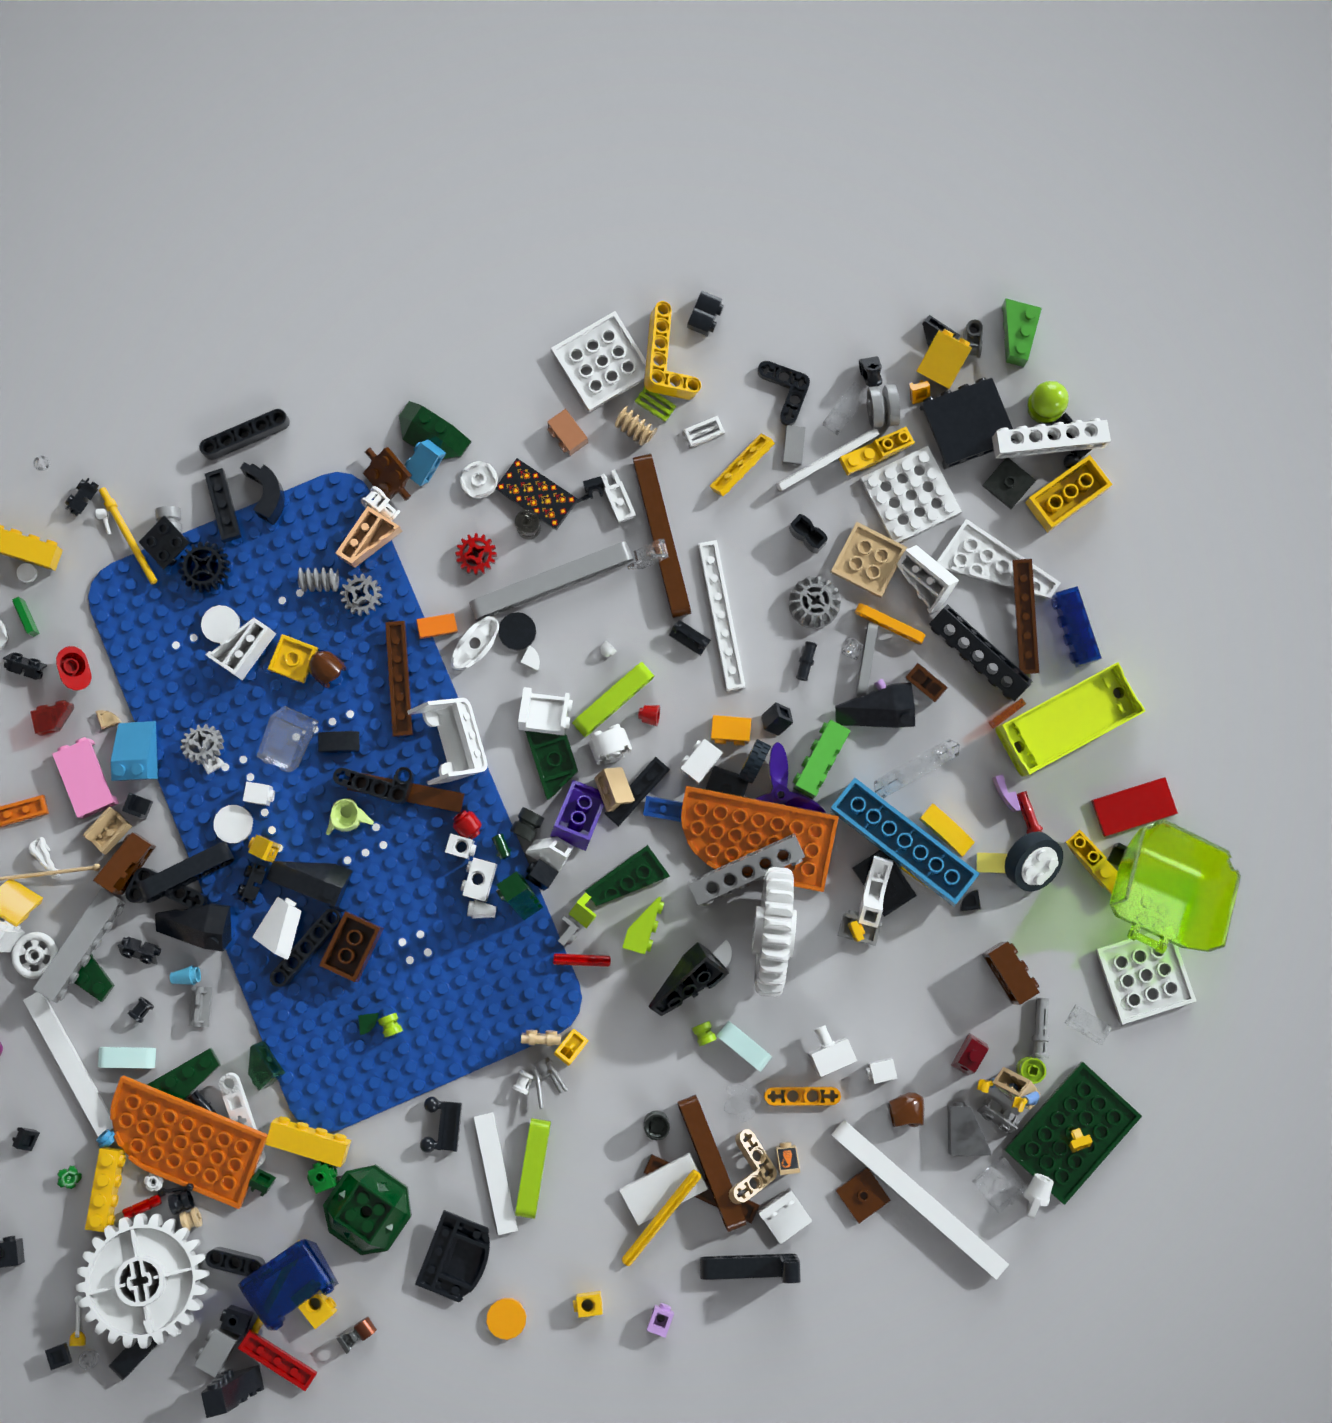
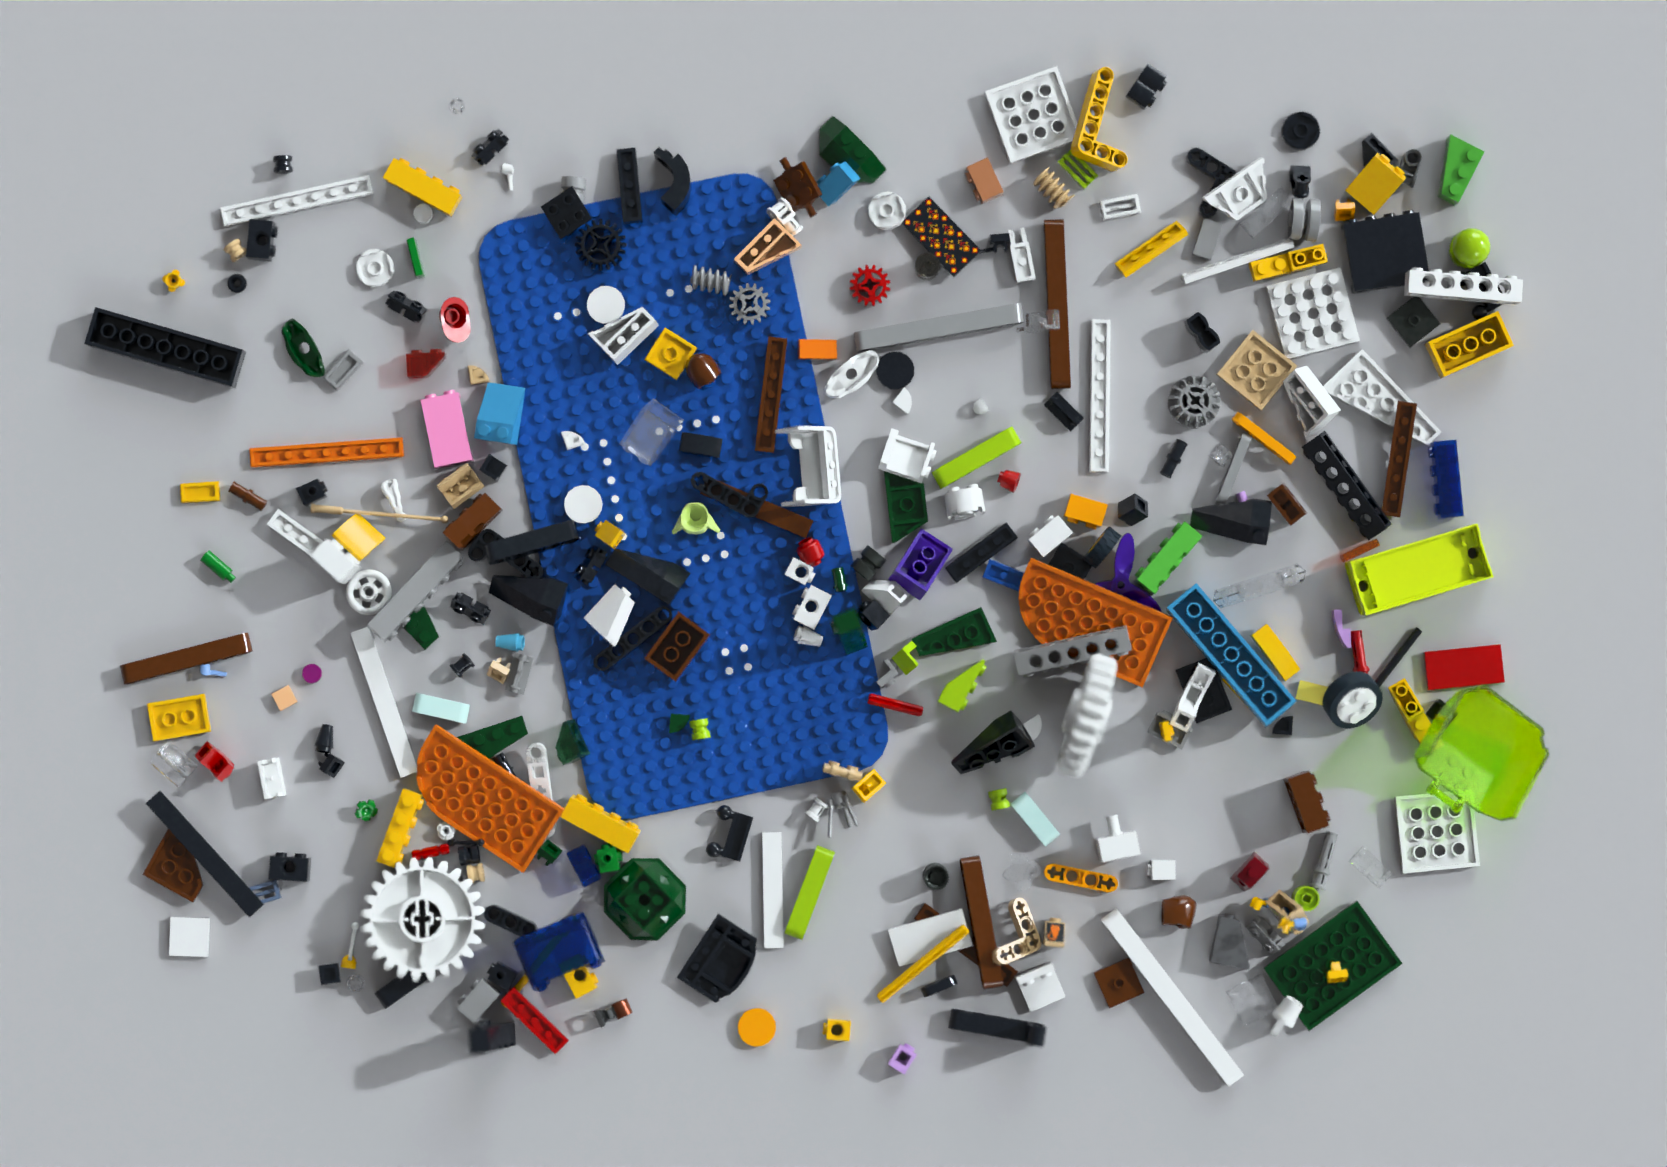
camera: 10 degrees right, 5 degrees up
dark azure plate [96,1129,115,1148] -> none
yellow bar [99,487,158,584] -> none
light grey gear [180,724,224,765] -> none
black beam [199,409,290,460] -> none
white brick [243,782,275,806] -> none
tan panel [594,767,634,812] -> none
none -> black cone [314,724,333,753]
none -> tan tile [487,658,511,684]
none -> clear blue brick [566,844,602,887]
none -> black beam [921,975,958,998]
none -> white wing [1202,157,1267,220]
none -> black tile [1282,112,1320,150]
none -> black bar [1375,627,1422,688]

